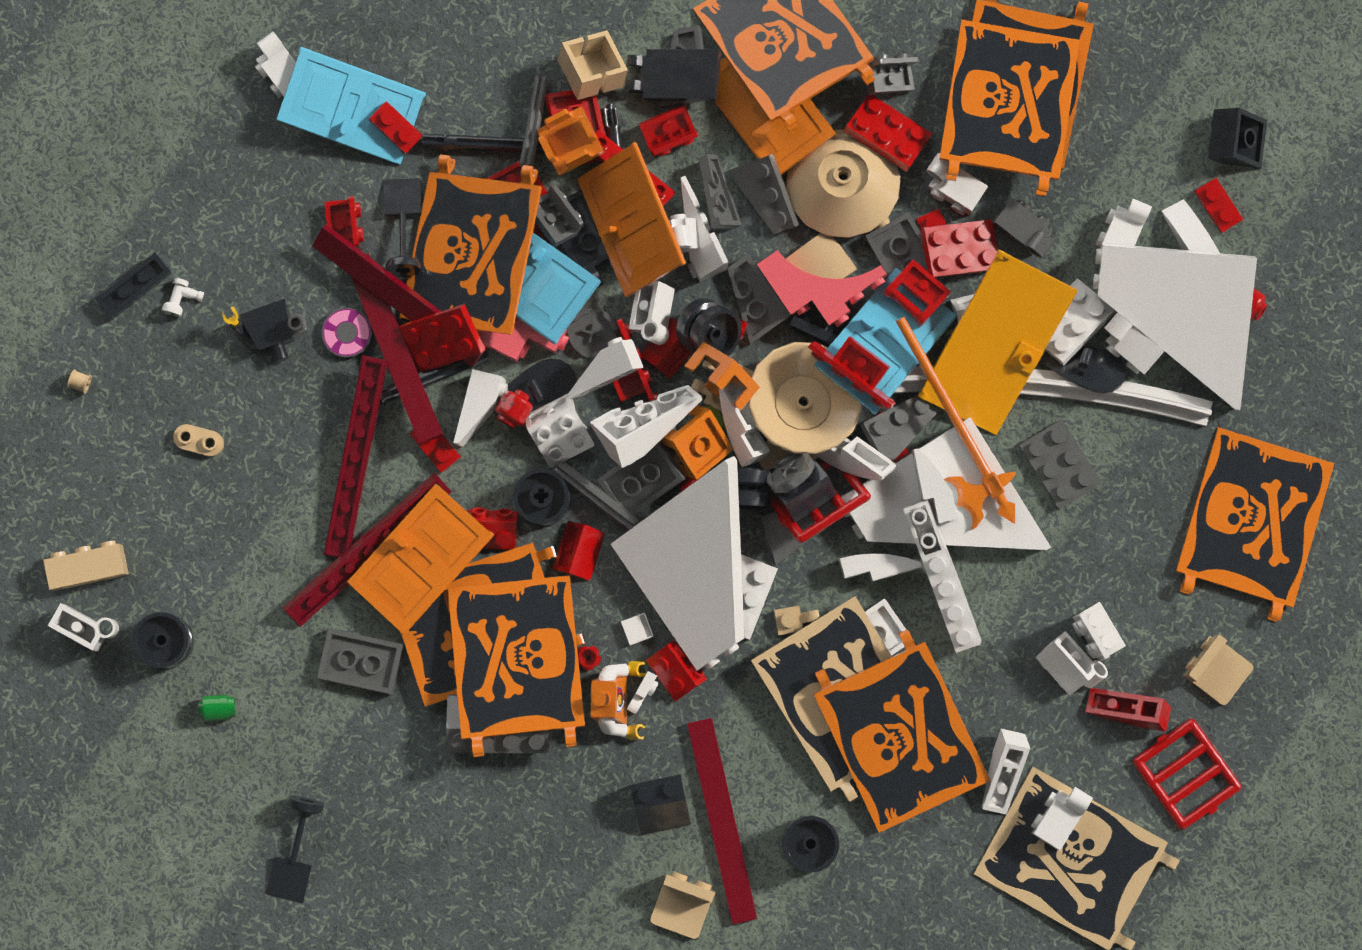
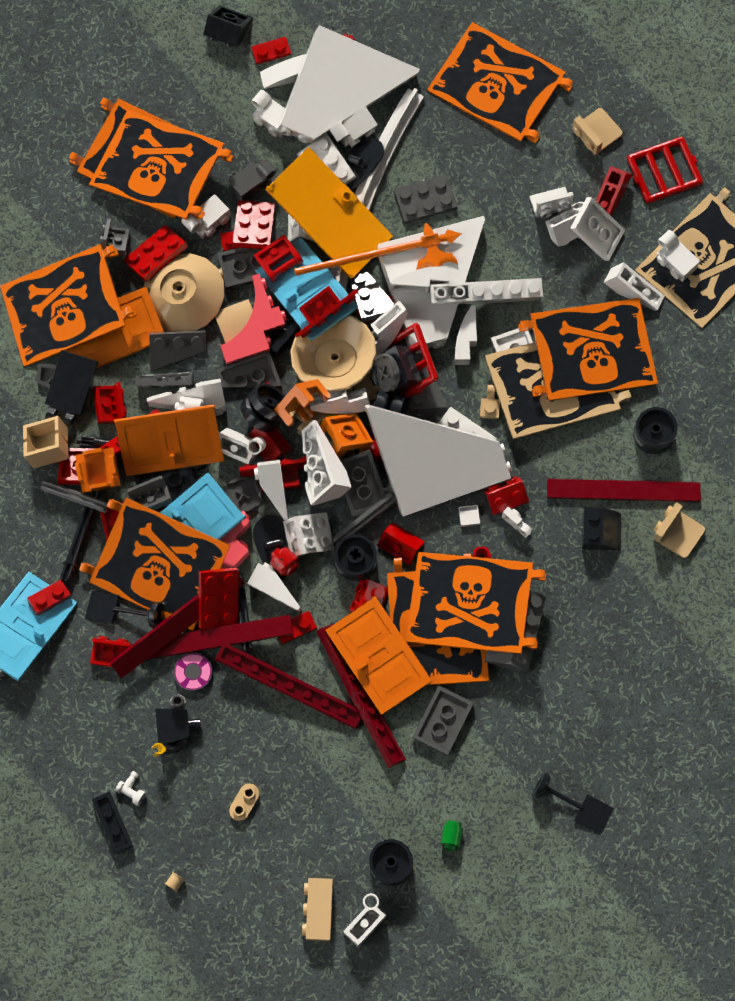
camera: 70 degrees left, 10 degrees down
torso [591,661,646,740] -> none
none -> white plate [570,197,625,261]

